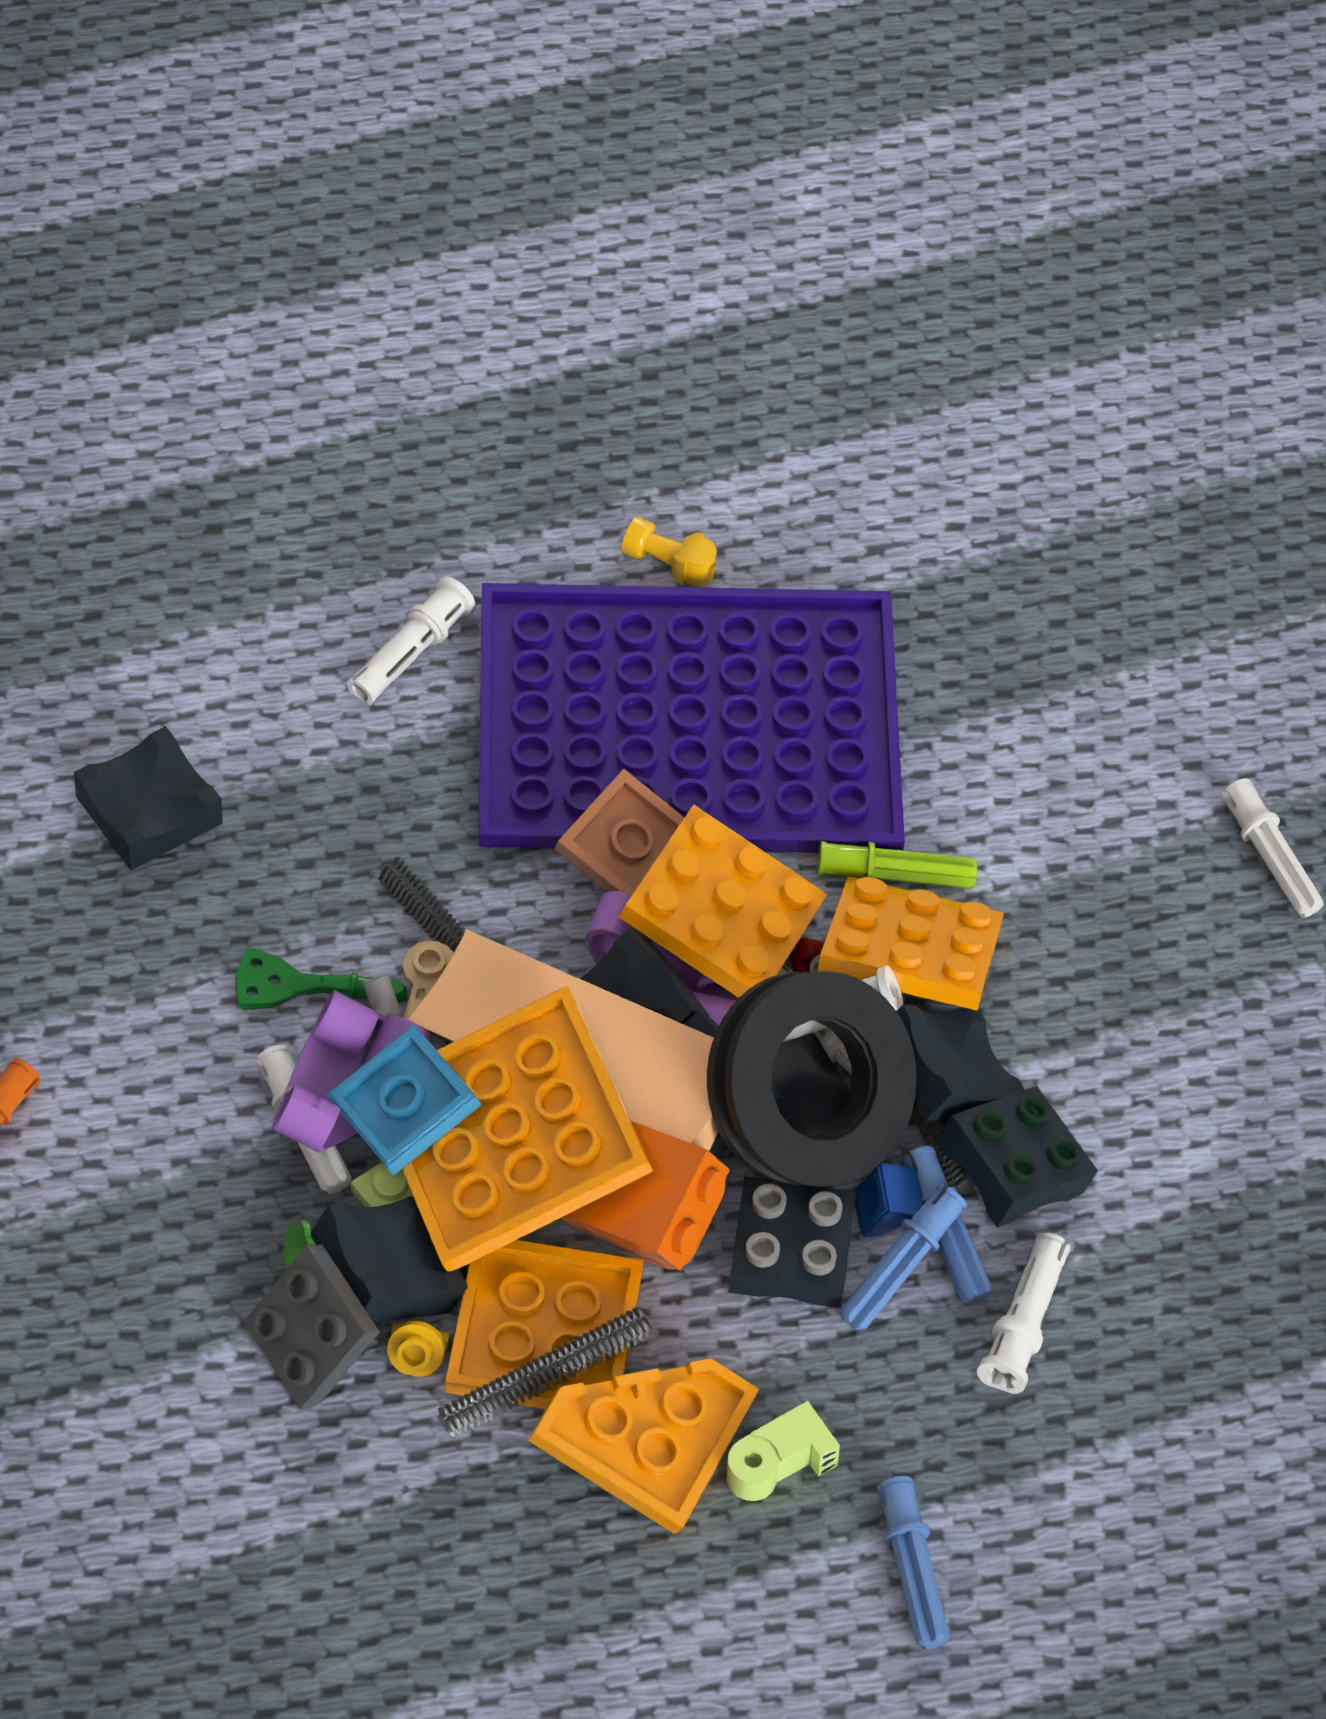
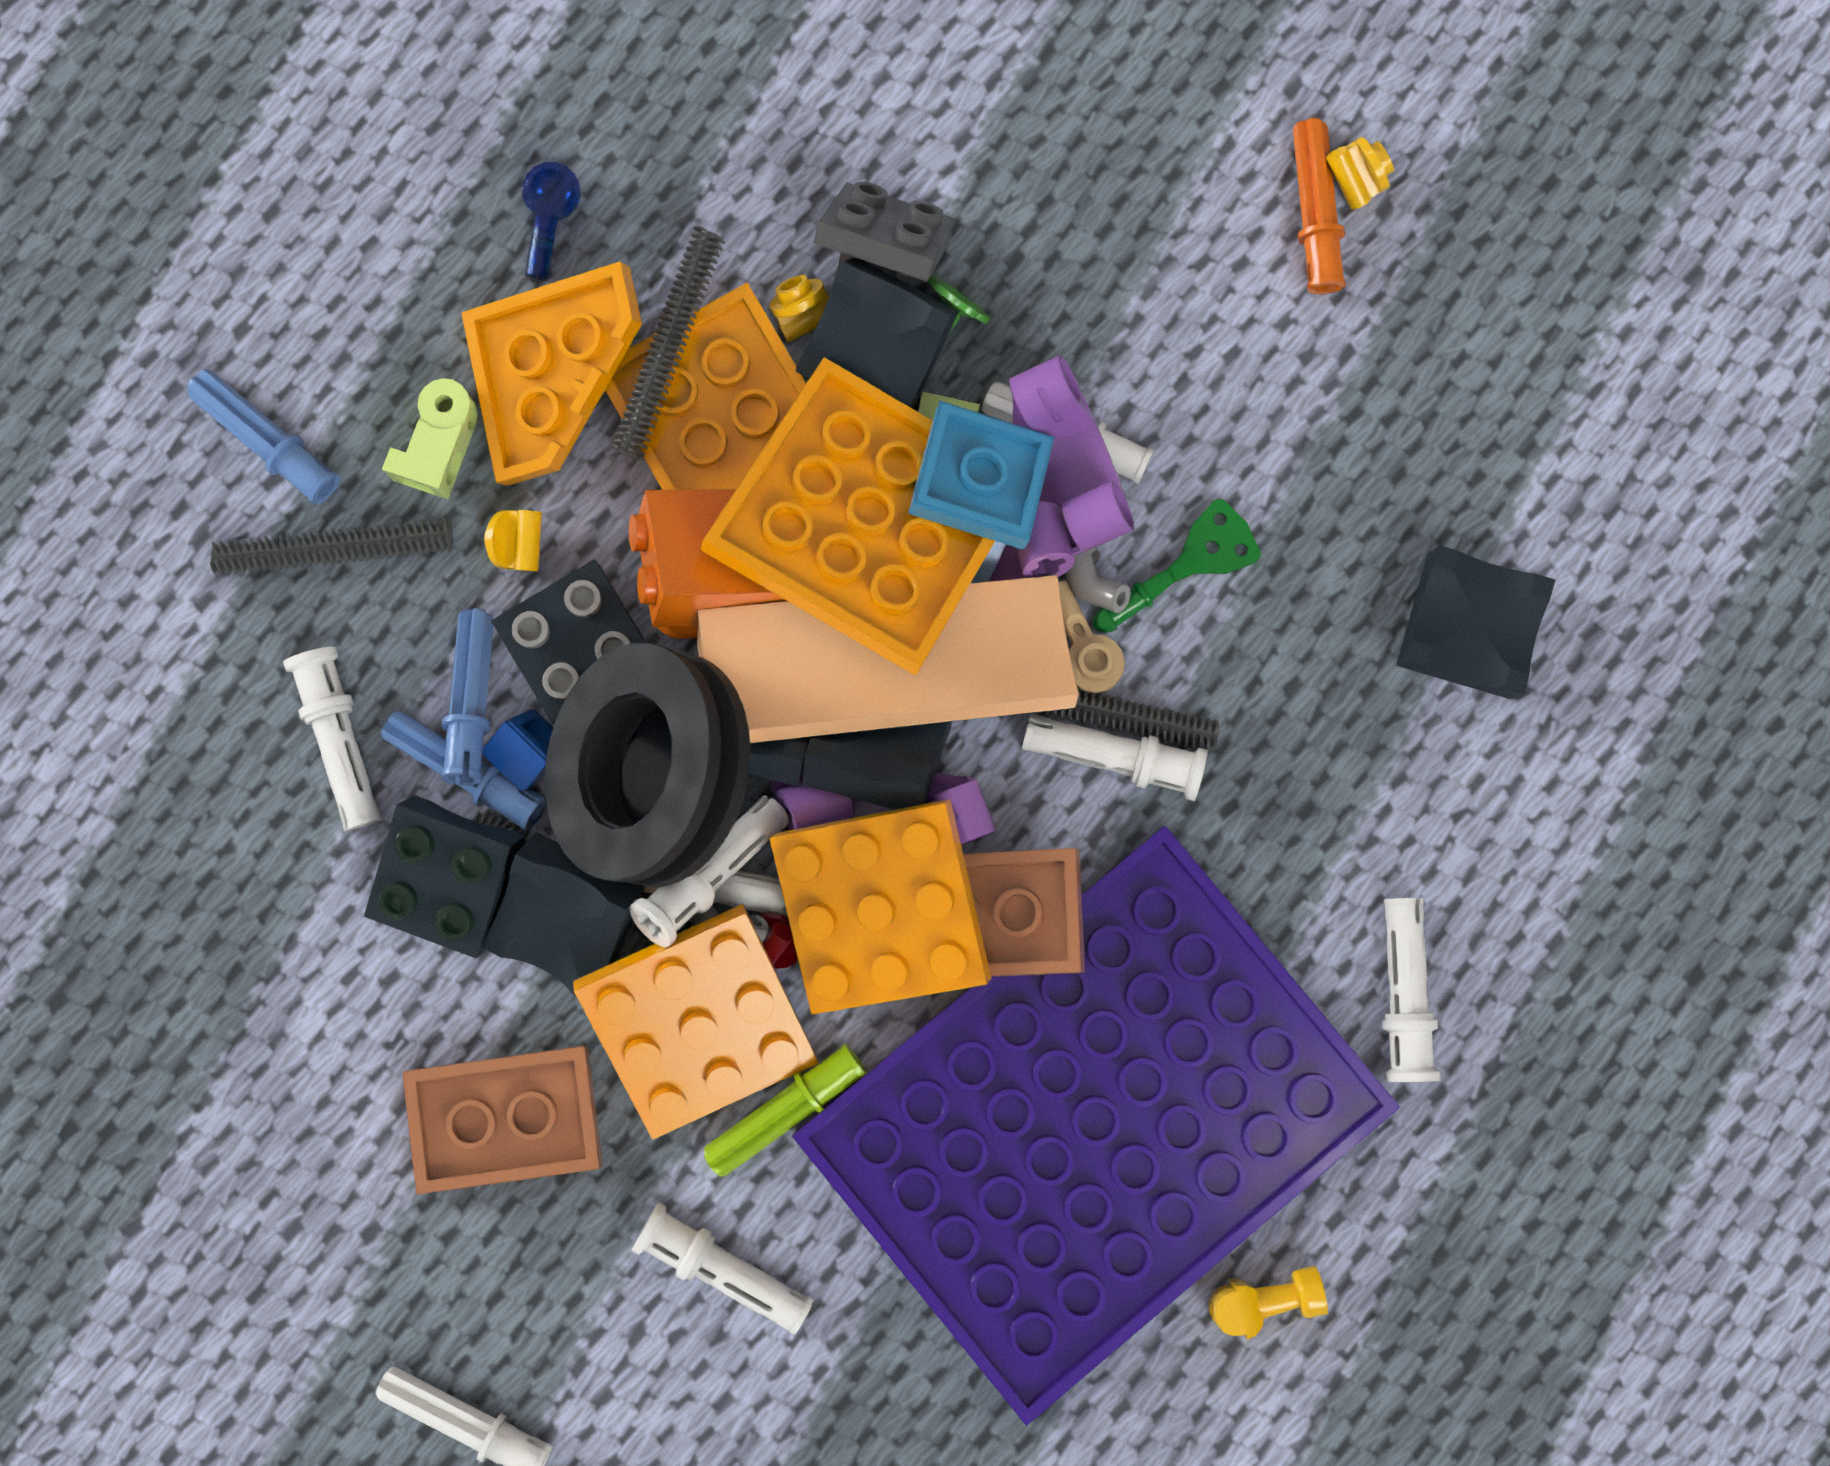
camera: 140 degrees right, 30 degrees up
none -> dark grey axle [210,518,453,576]
none -> nougat plate [402,1045,603,1195]
none -> yellow plate [484,510,542,572]
none -> clear blue plate [522,162,581,280]
none -> white pin [631,1202,814,1335]
none -> white pin [1022,713,1208,801]

